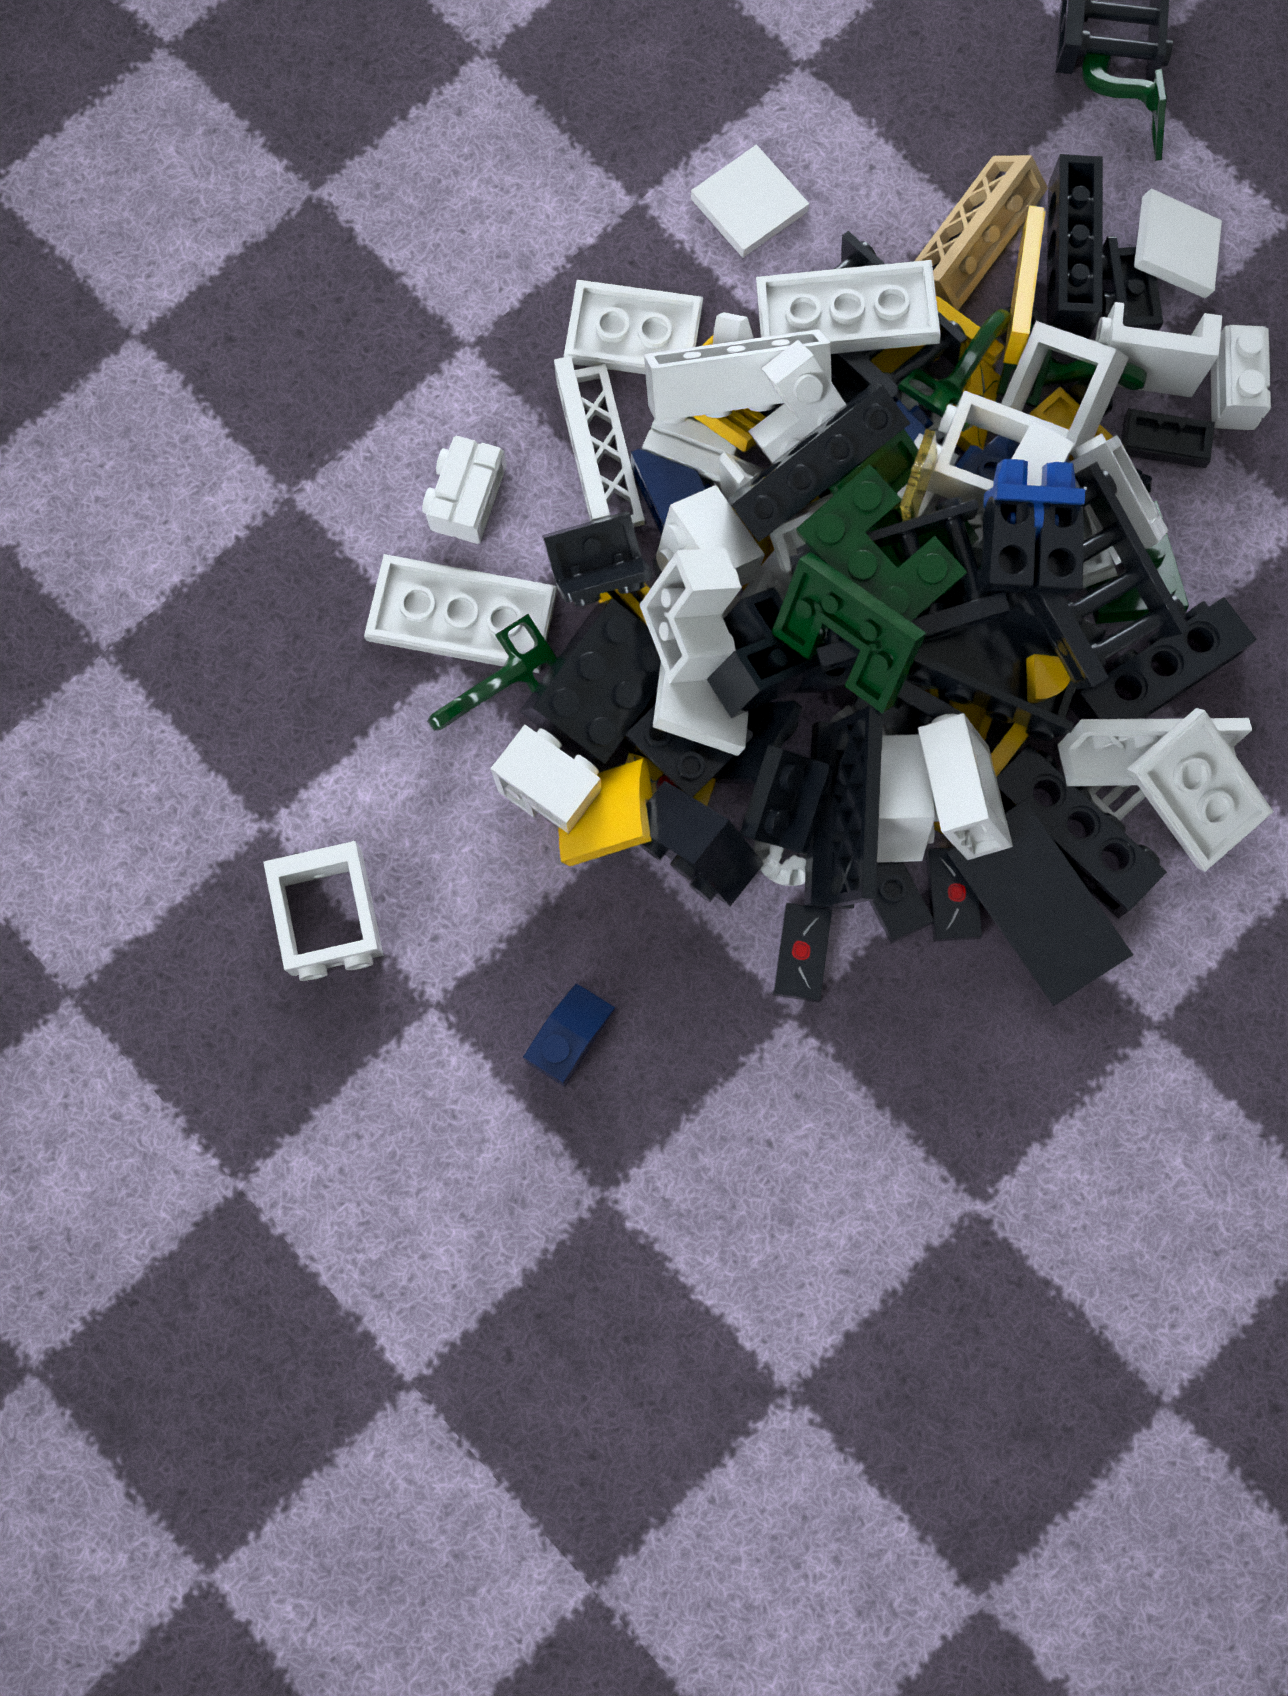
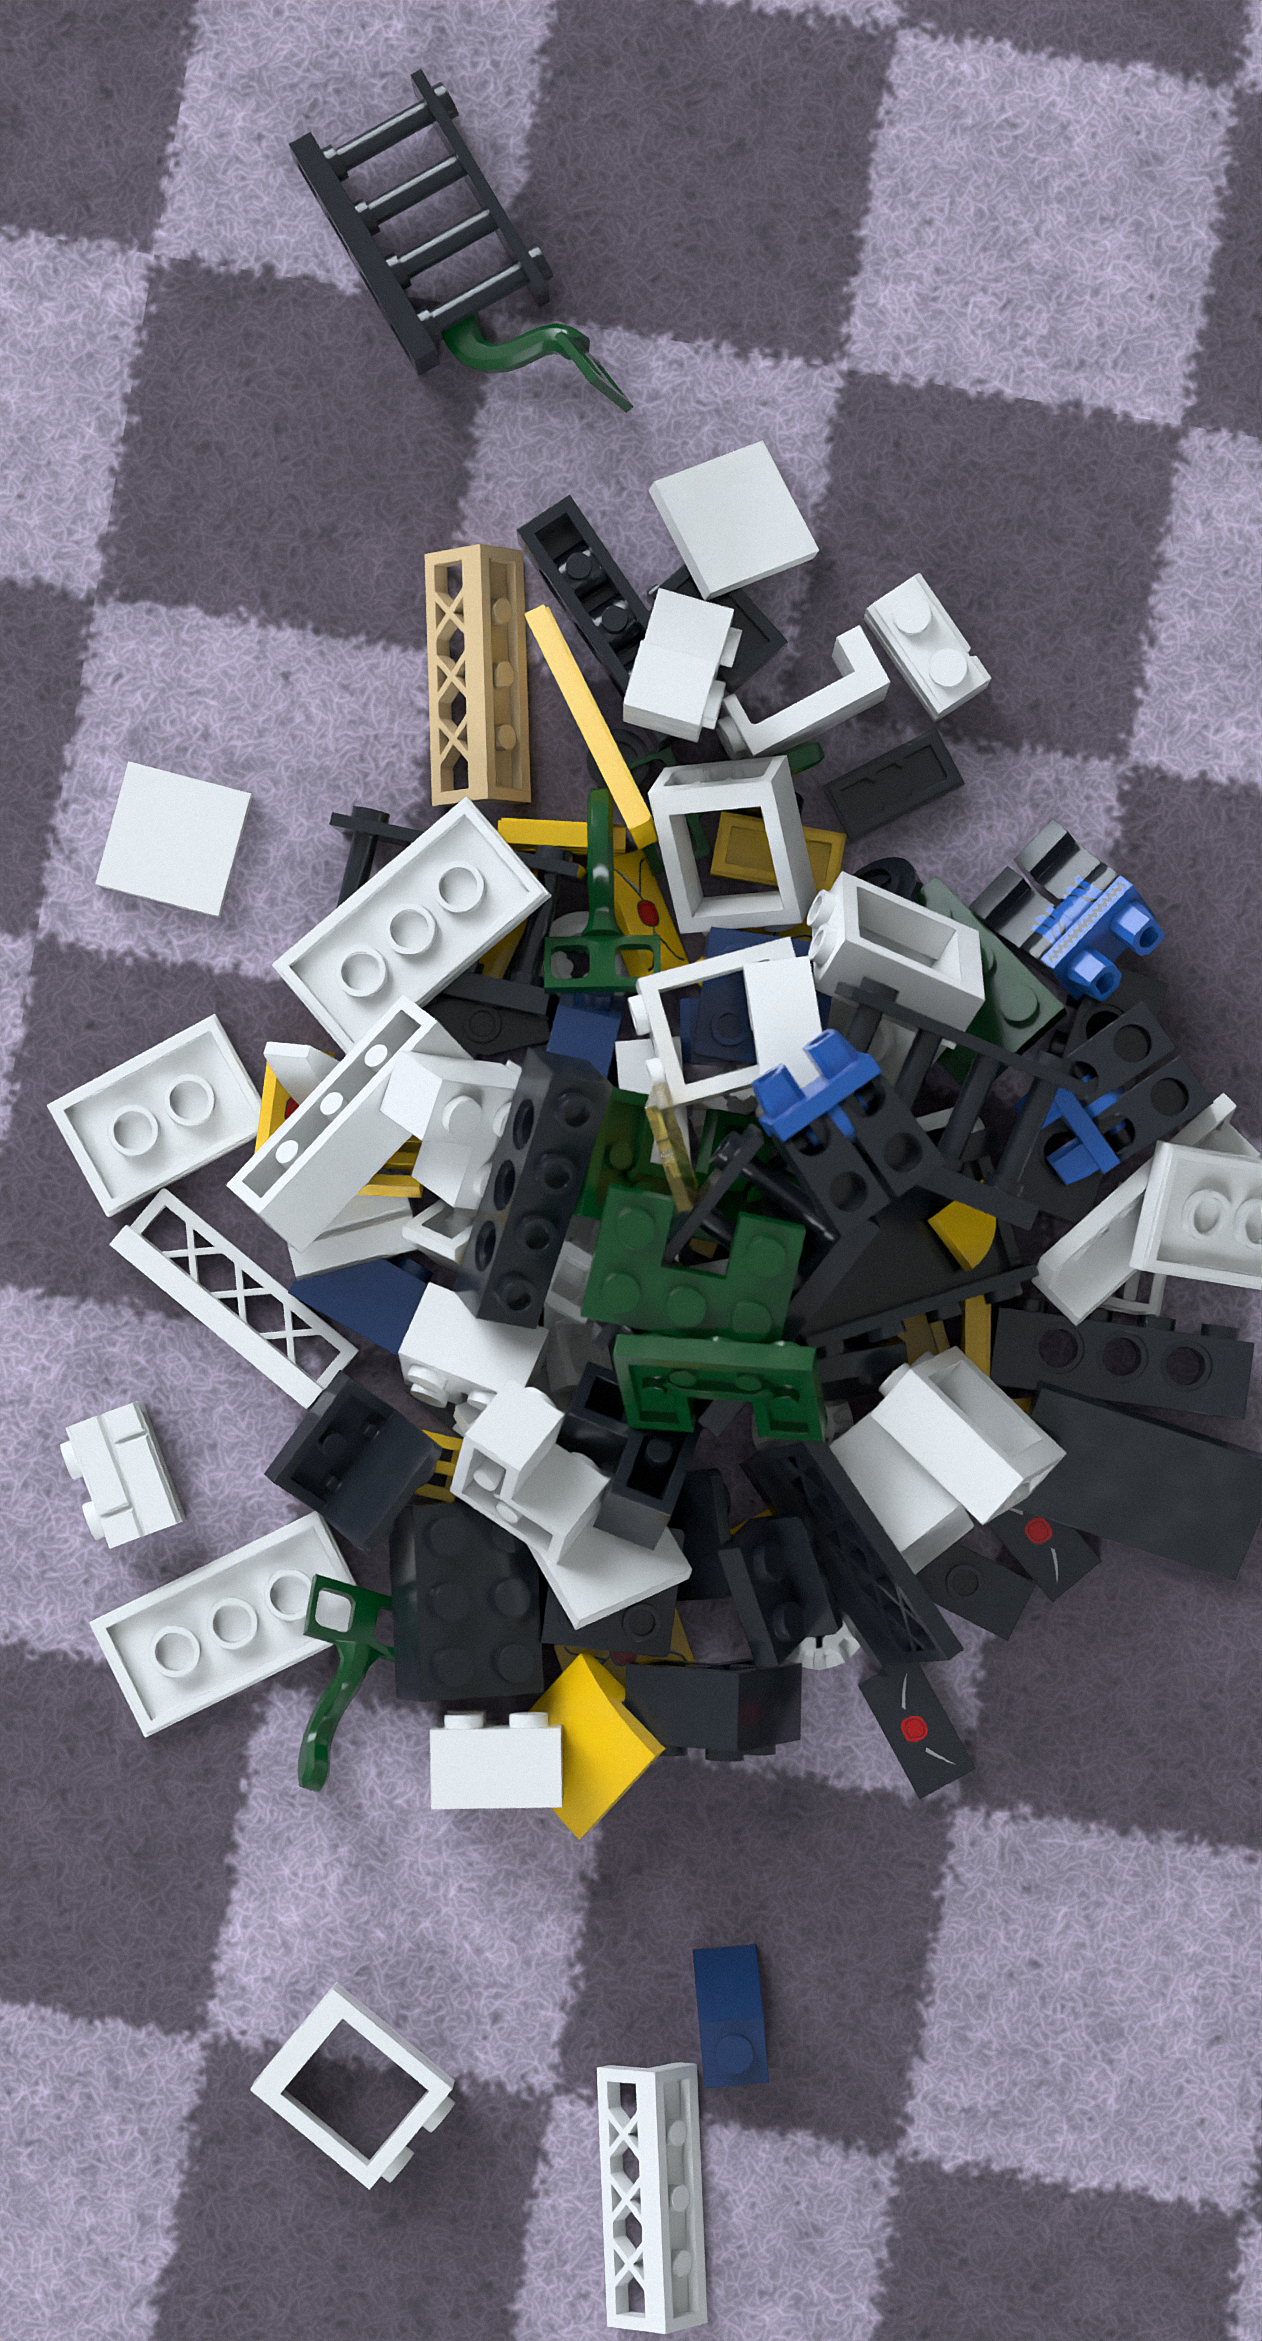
camera: 35 degrees left, 10 degrees up
none -> white fence [597,2062,708,2334]
none -> white brick [623,588,742,742]
none -> hips [968,819,1165,1001]
none -> black hips [1012,1000,1214,1185]

